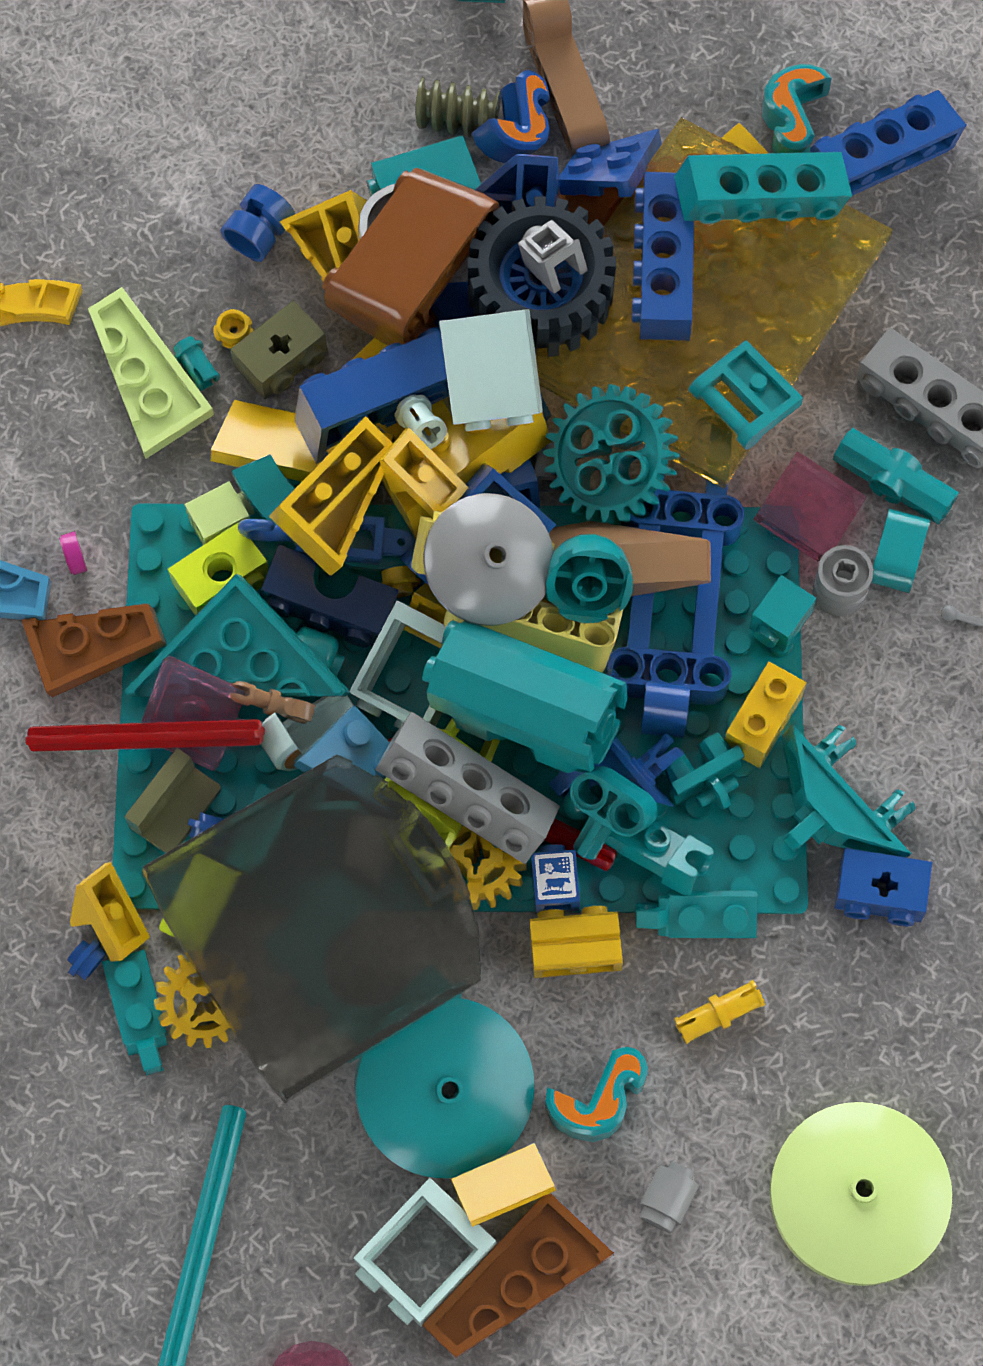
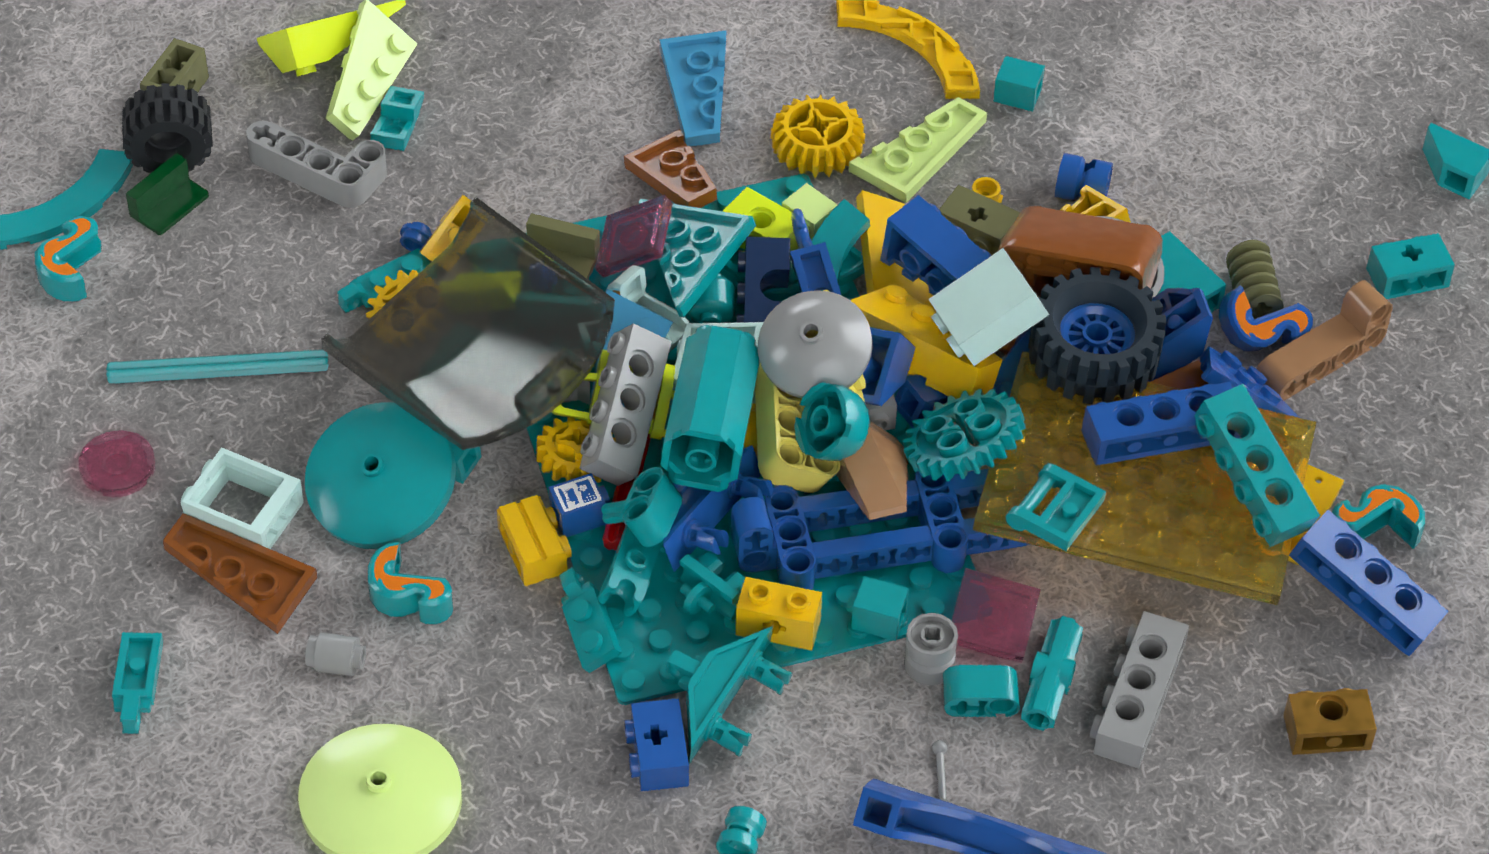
camera: 70 degrees right, 20 degrees down
red axle [25,719,265,752] -> none
dark pink tile [59,531,88,575] -> none
teal pin [173,336,220,391] -> none
medium nougat piece [230,681,316,724] -> none
yellow wedge [269,416,393,576] -> none
yellow slope [379,428,469,517] -> none
light aqua bush [394,395,447,449] -> none
yellow panel [451,1143,556,1227] -> none
light grey window [518,220,588,294] -> none
yellow pin [673,979,766,1044] -> none
none -> yellow gear [771,94,865,178]
none -> teal panel [993,56,1045,112]

